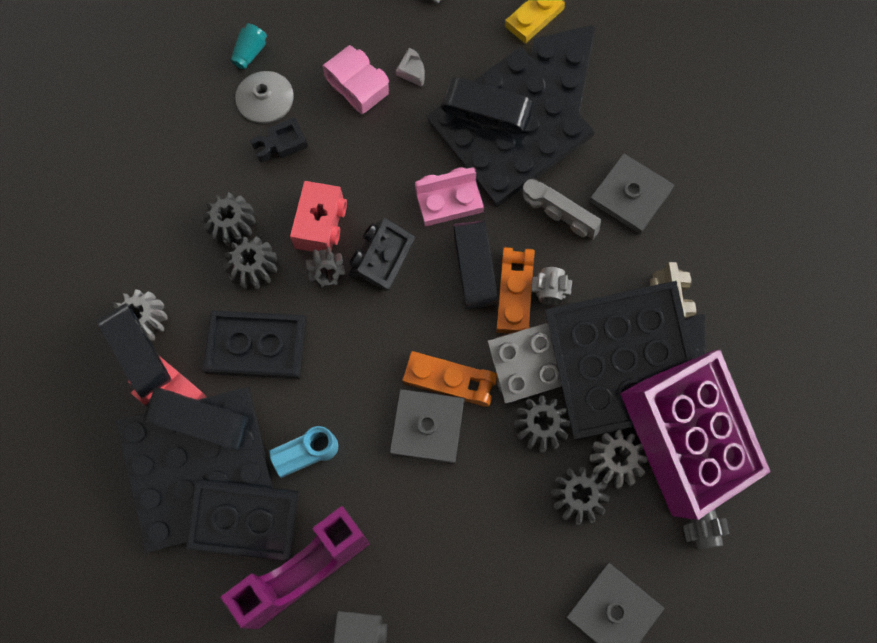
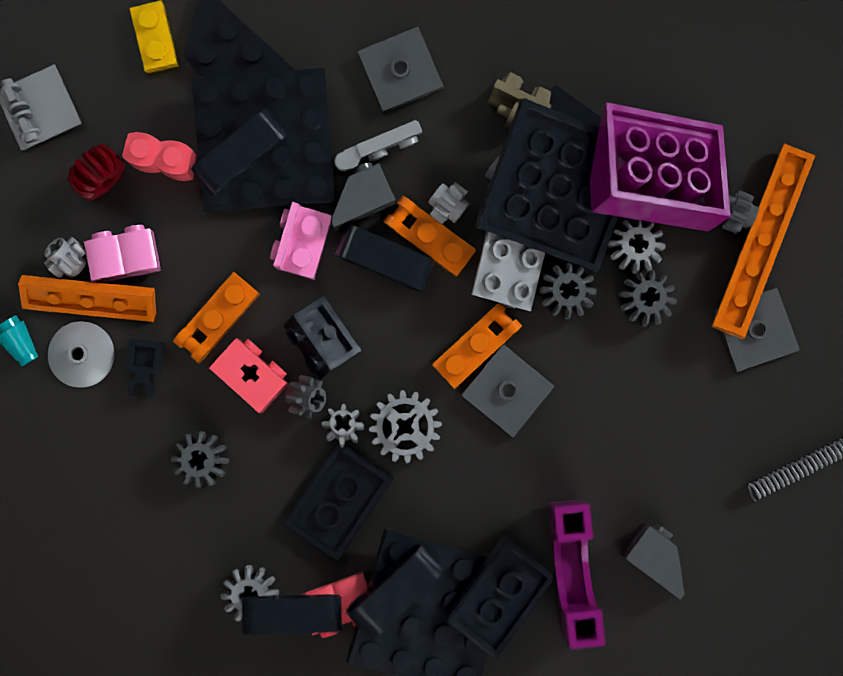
camera: 60 degrees left, 15 degrees up
dark grey gear [224,236,278,290] -> none
medium azure piece [269,426,338,478] -> none
light grey tile [396,48,425,87] -> none
none -> orange plate [18,275,156,322]
none -> light grey gear [44,237,86,279]
none -> dark red gear [67,144,125,201]
none -> coral brick [122,132,199,181]
none -> orange plate [173,272,260,364]
none -> light grey gear [322,404,364,448]
none -> dark grey slope [331,162,396,231]
none -> light grey gear [369,390,442,463]
none -> orange plate [711,144,815,340]

